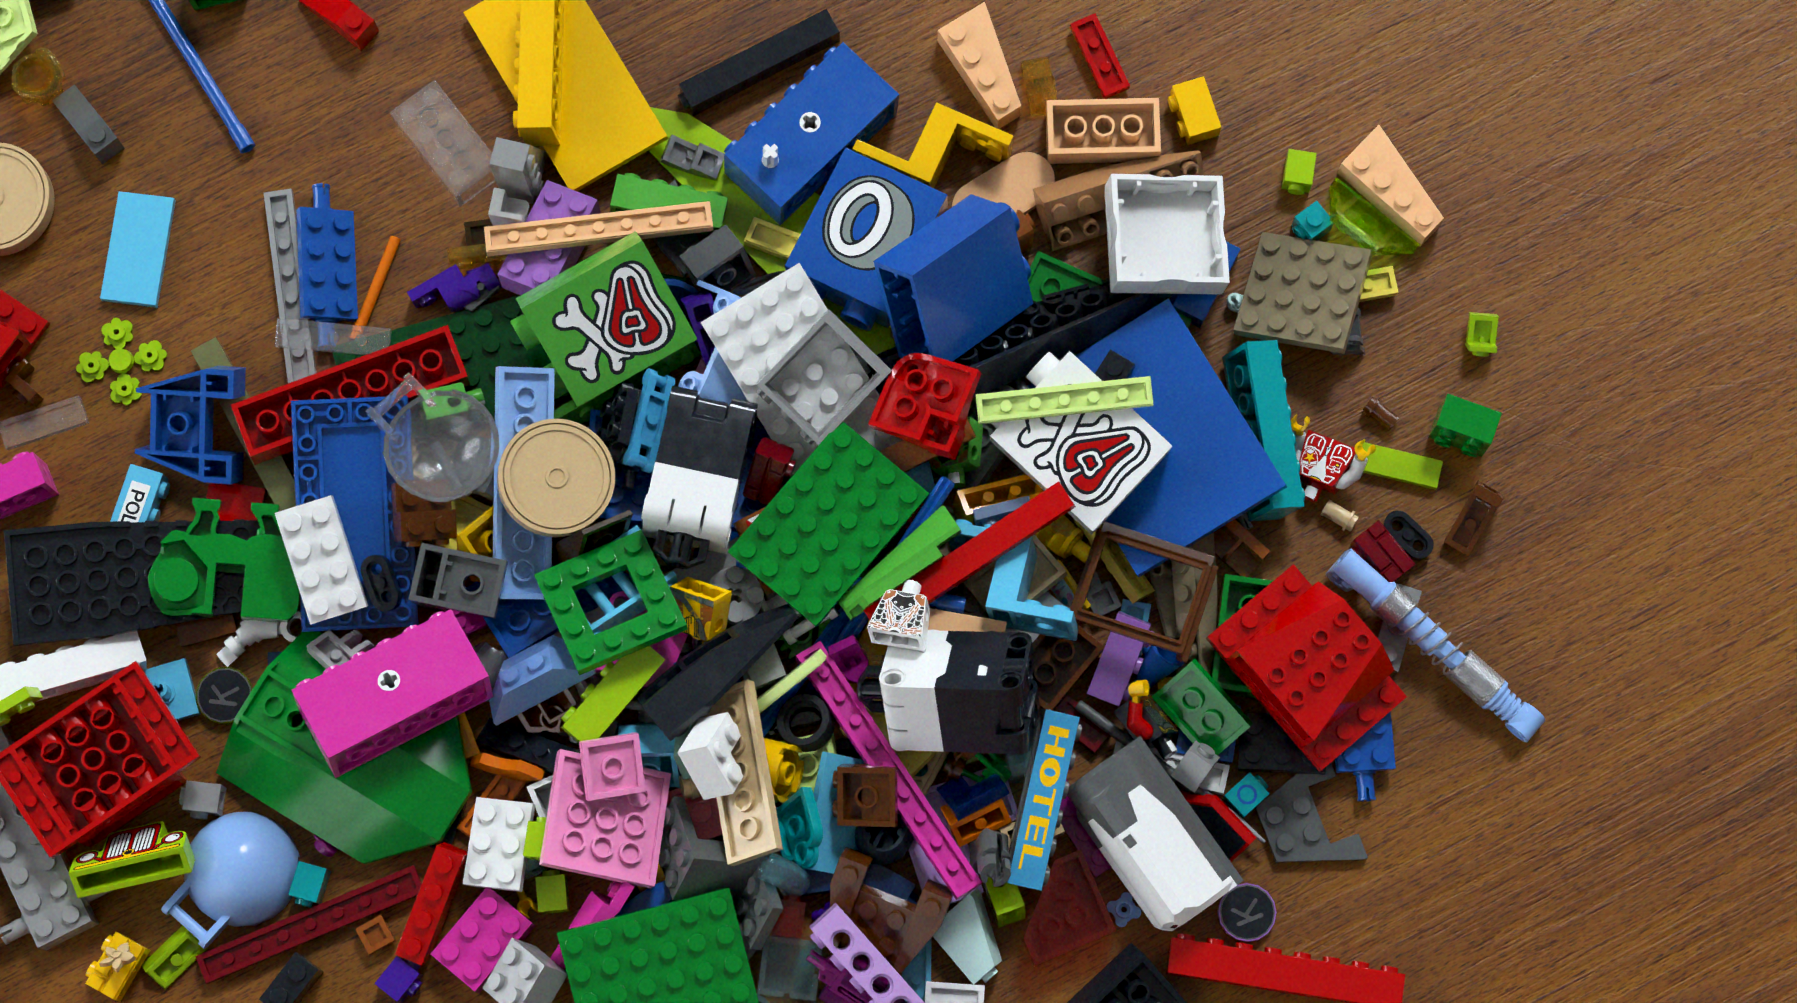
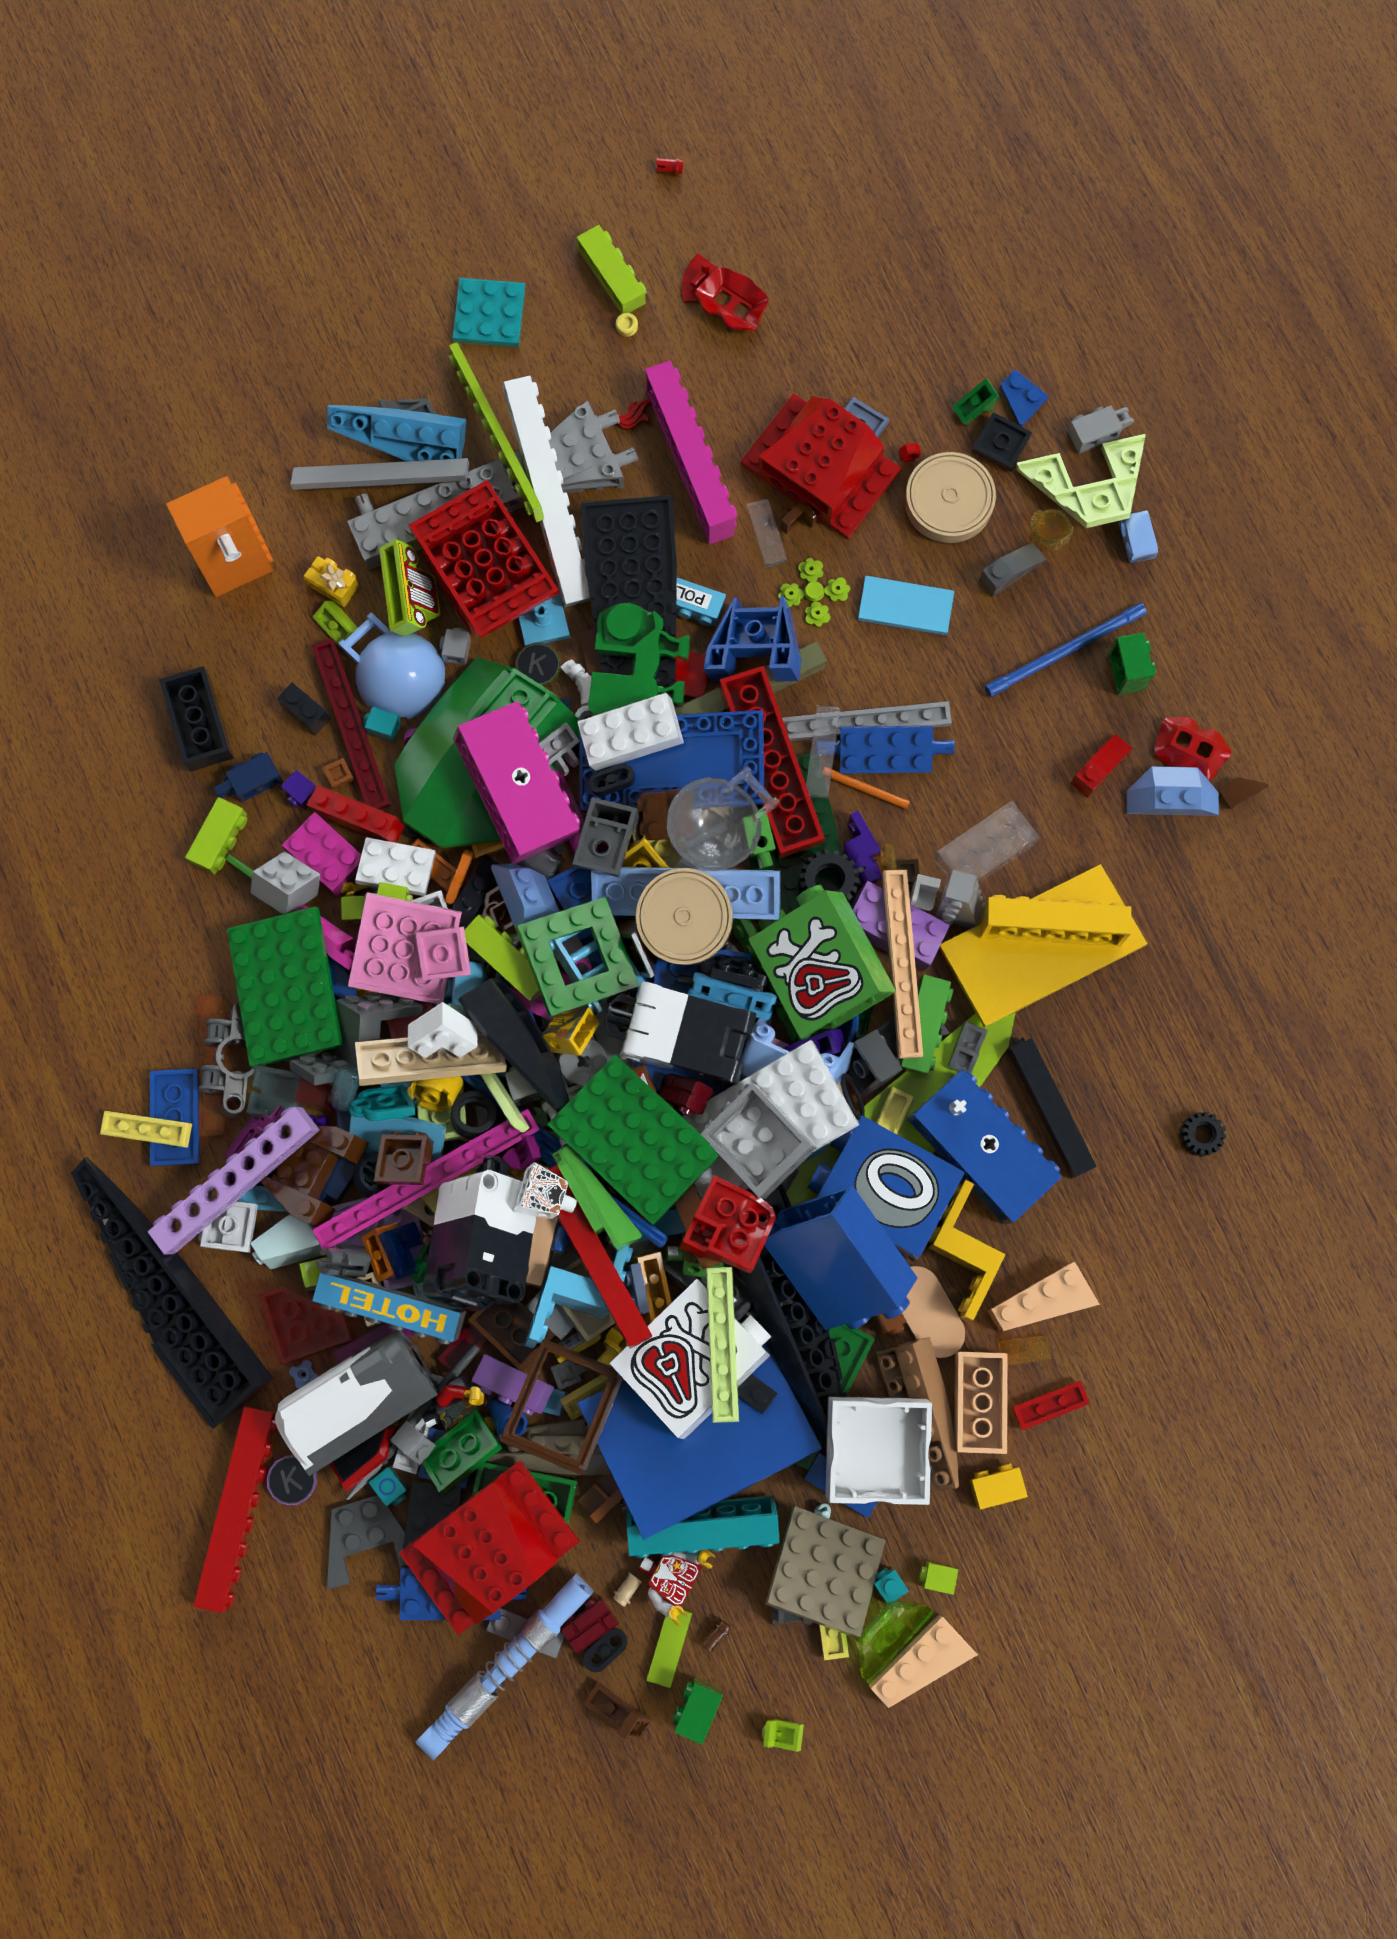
camera: 90 degrees right, 0 degrees up
none -> black tyre [799,850,859,903]

